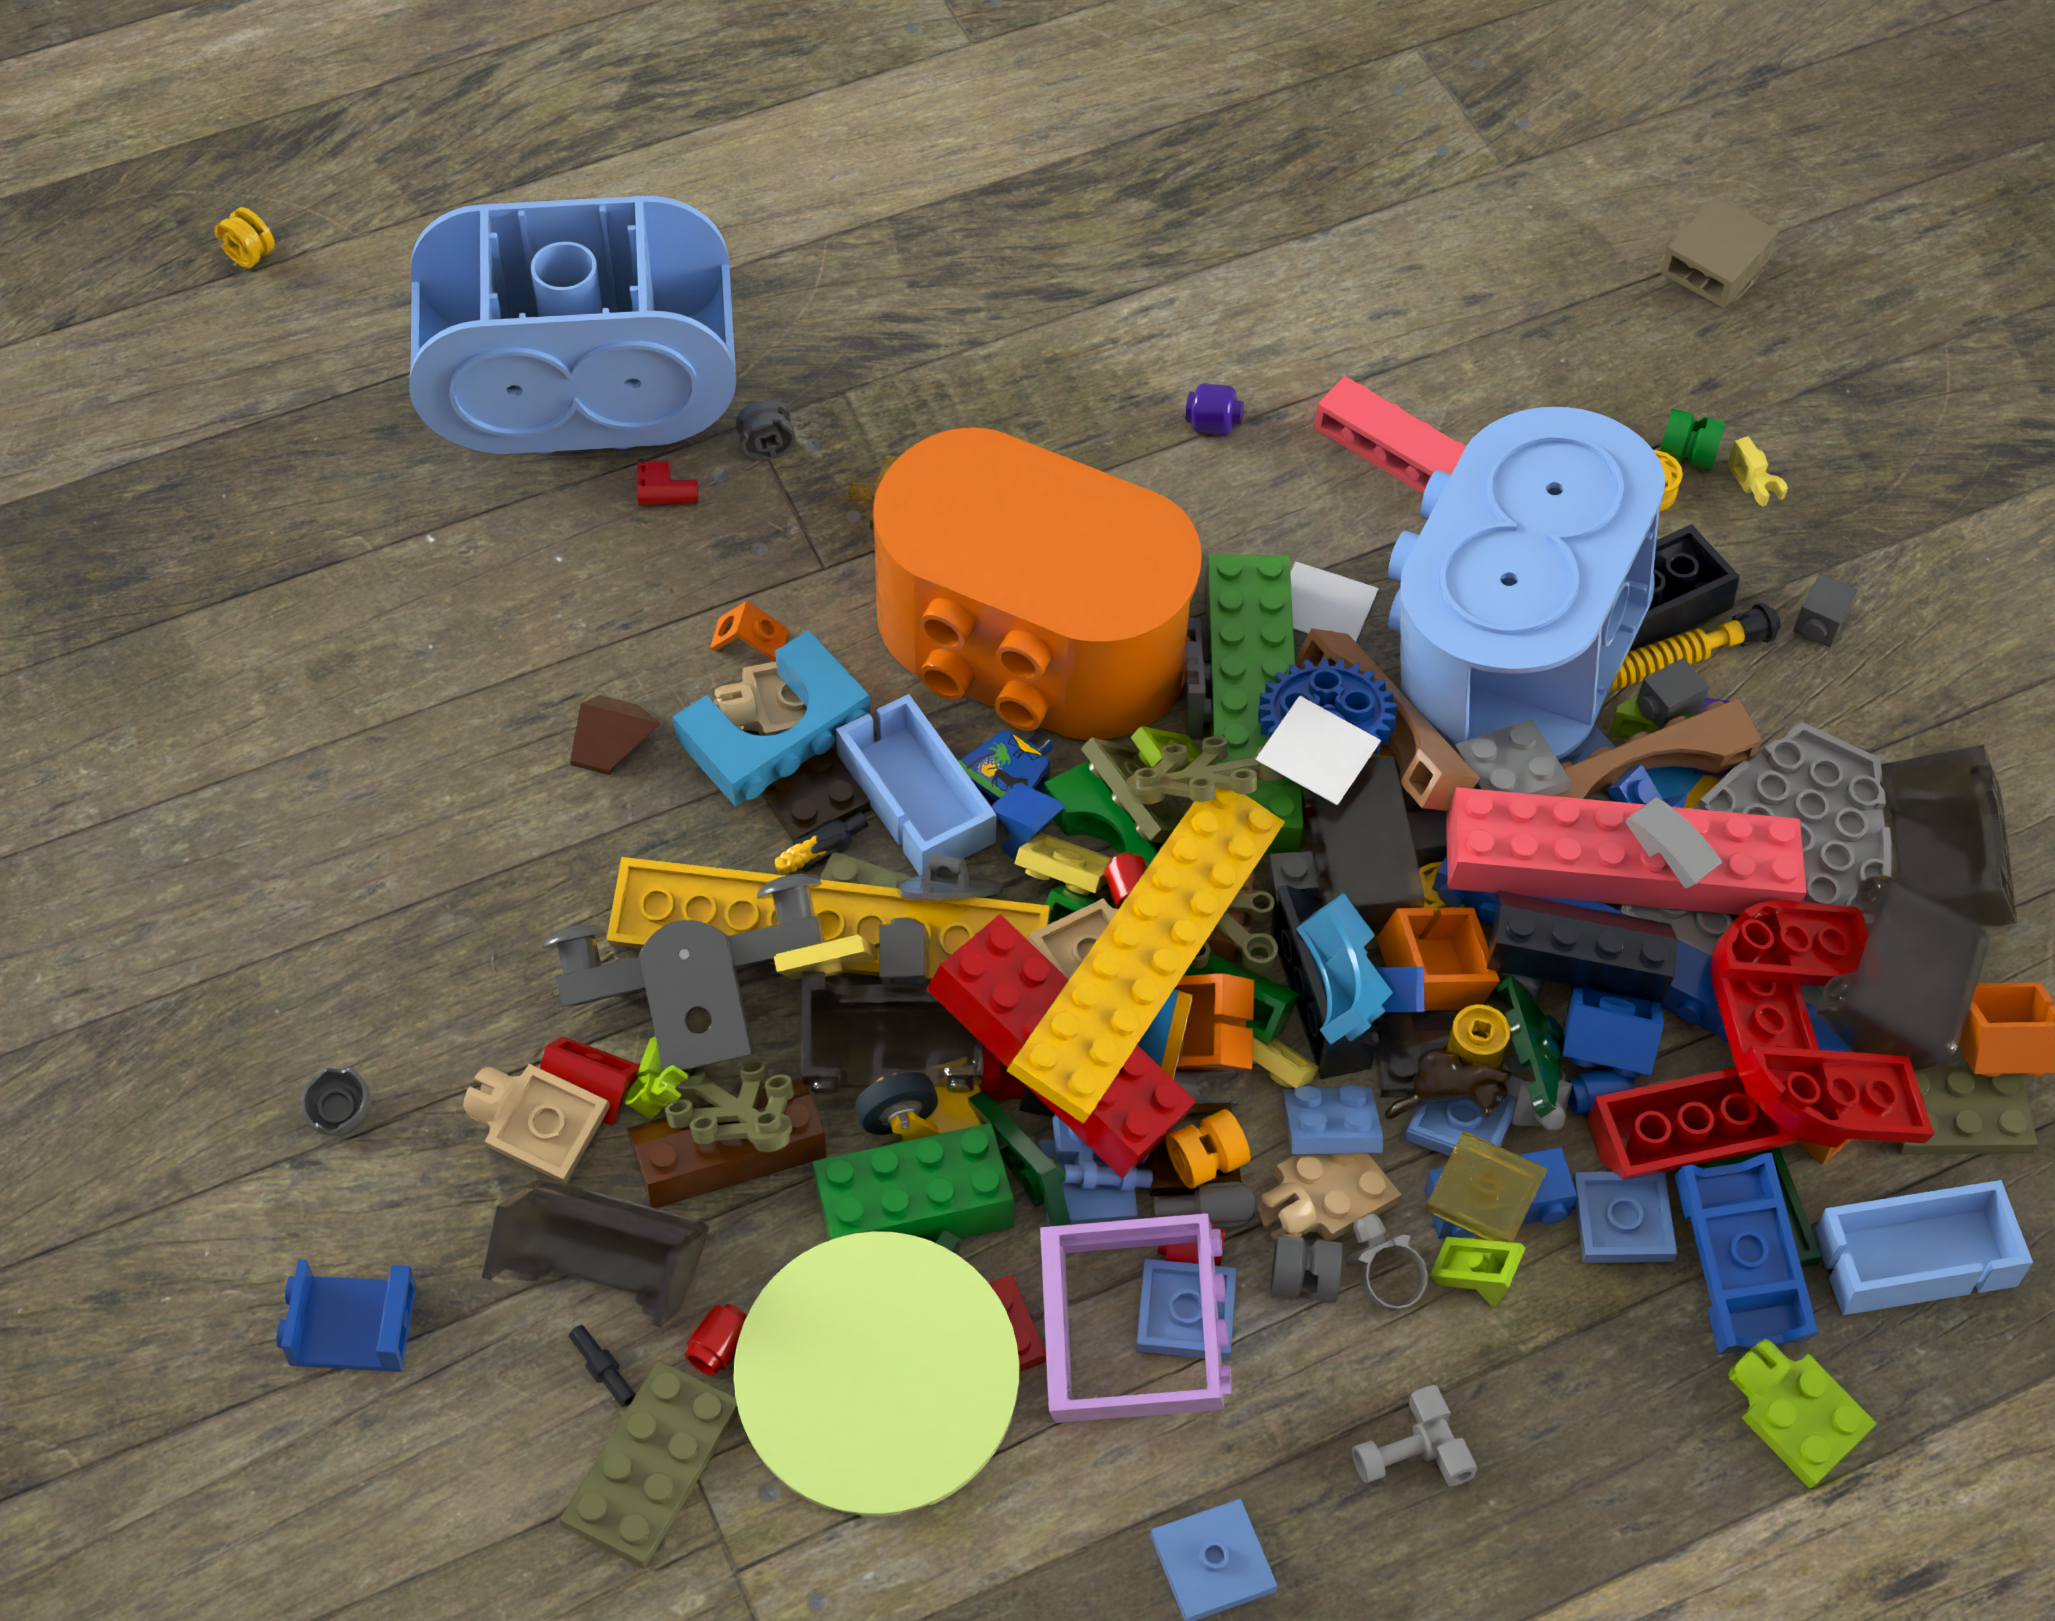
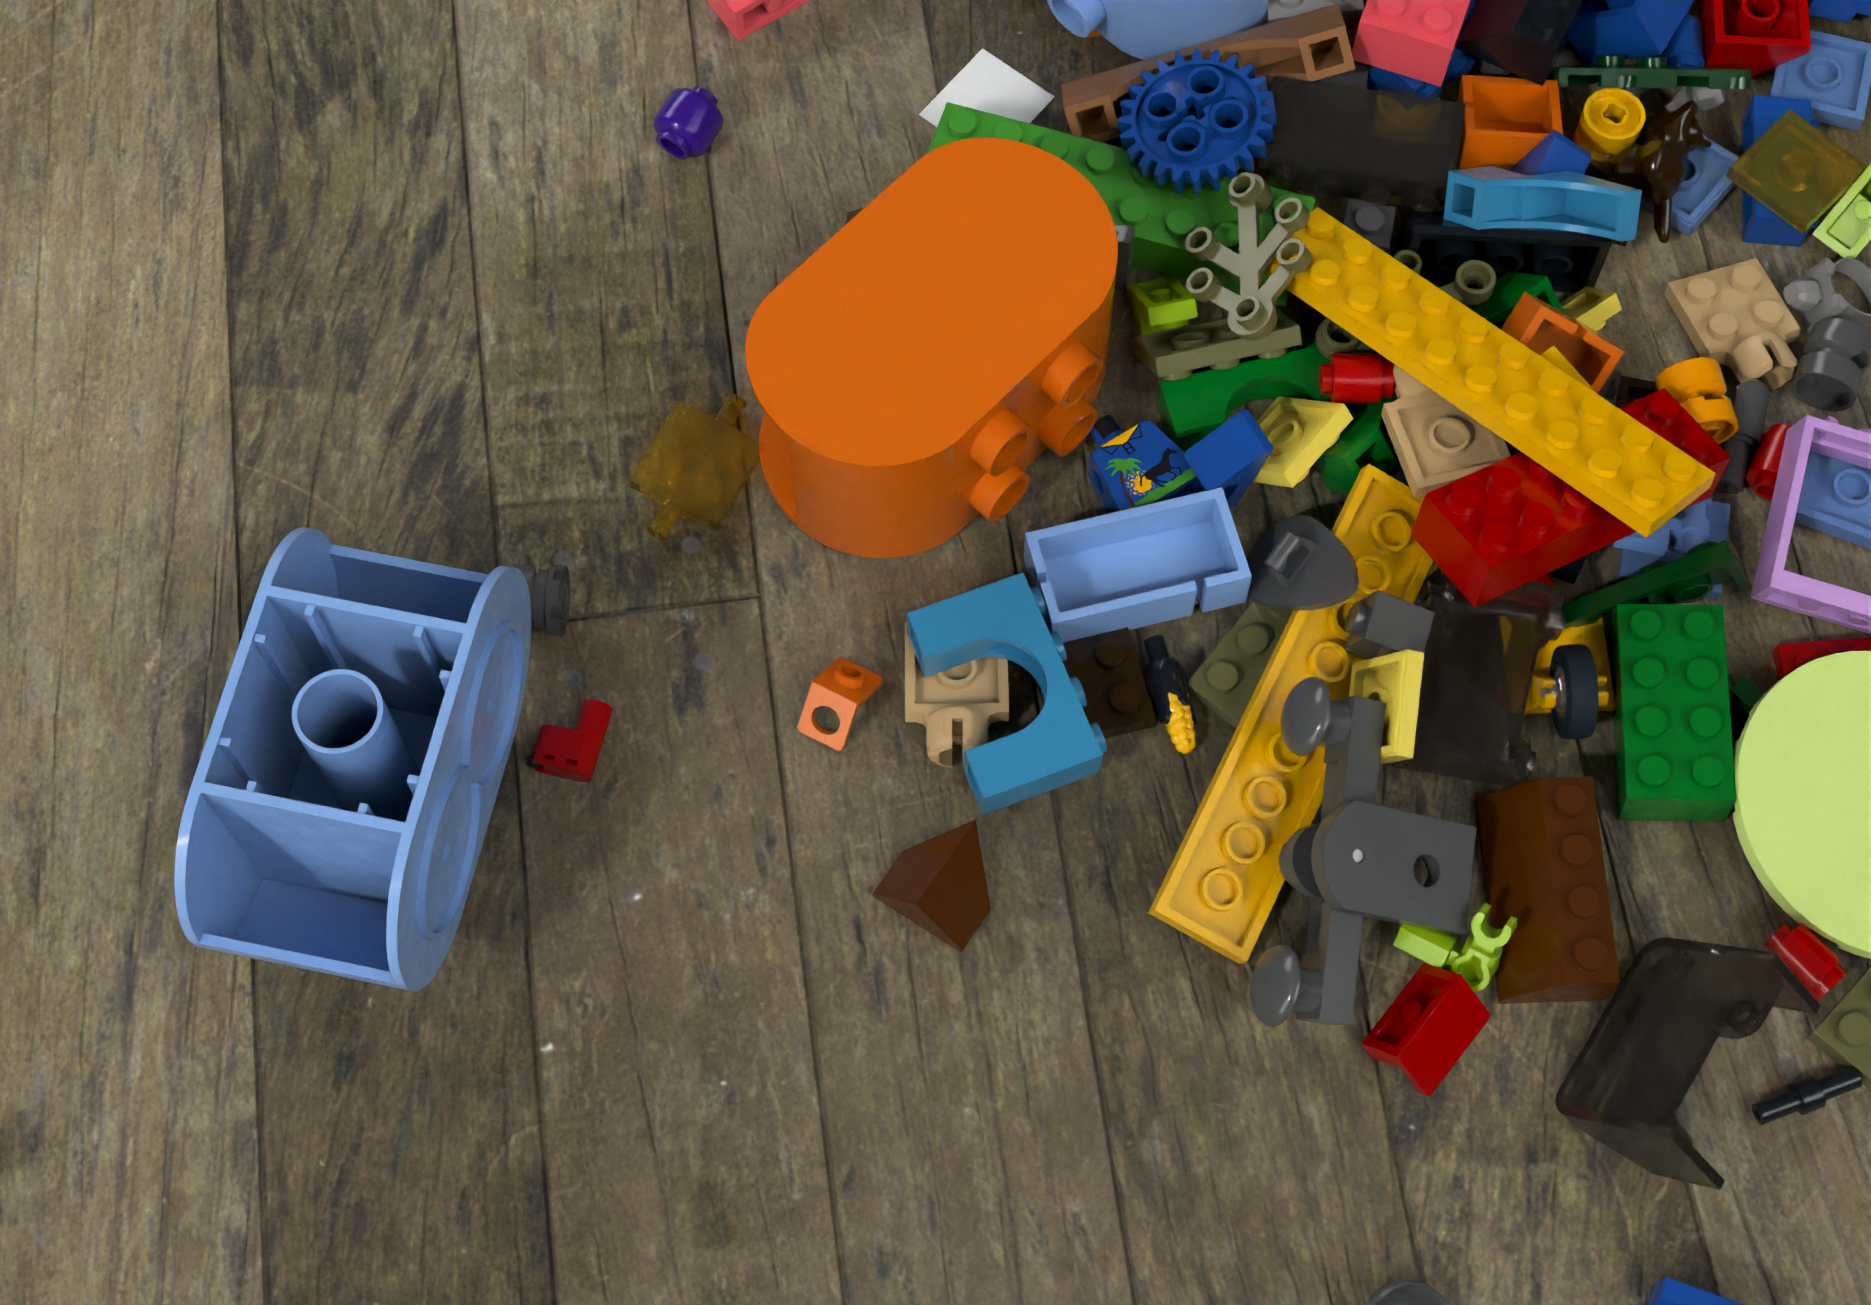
camera: 70 degrees left, 10 degrees up
tan plate [463,1064,610,1184] -> none
olive plant [665,1059,794,1152] -> none
white sticker [1255,696,1381,805] -> none
medium blue plate [1282,1085,1383,1154] -> none

